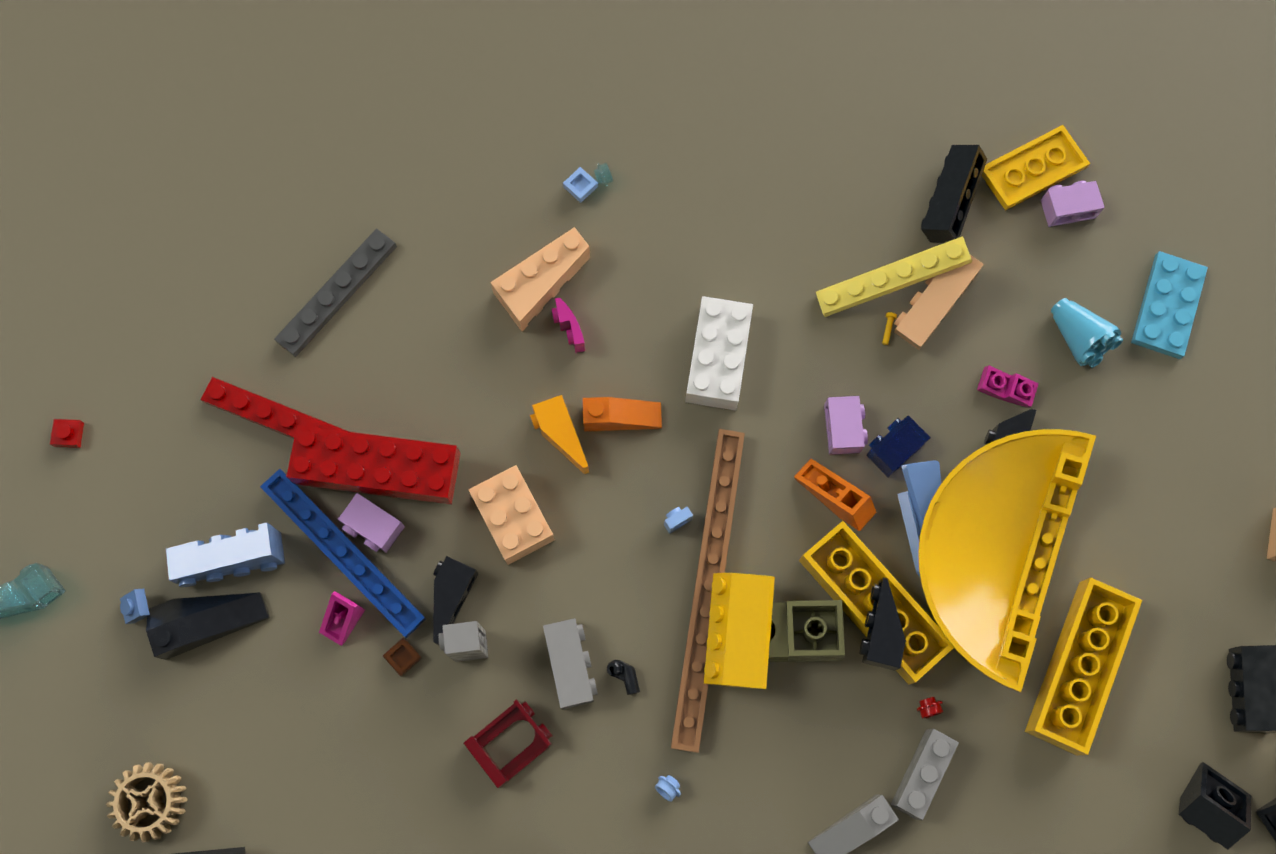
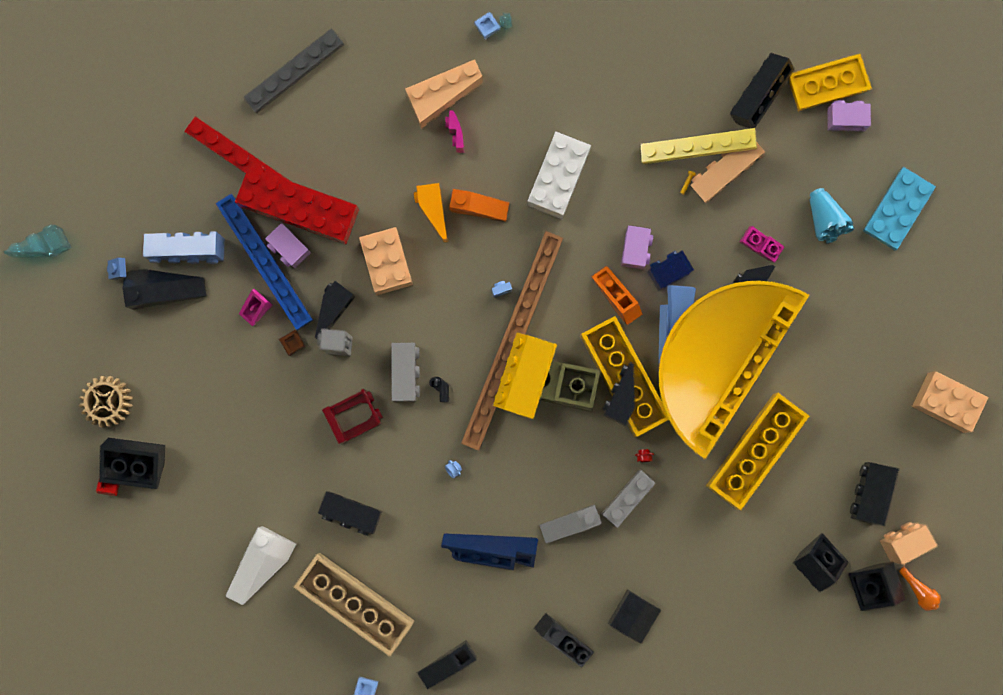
camera: 15 degrees right, 10 degrees up
red plate [50,419,84,448] -> none

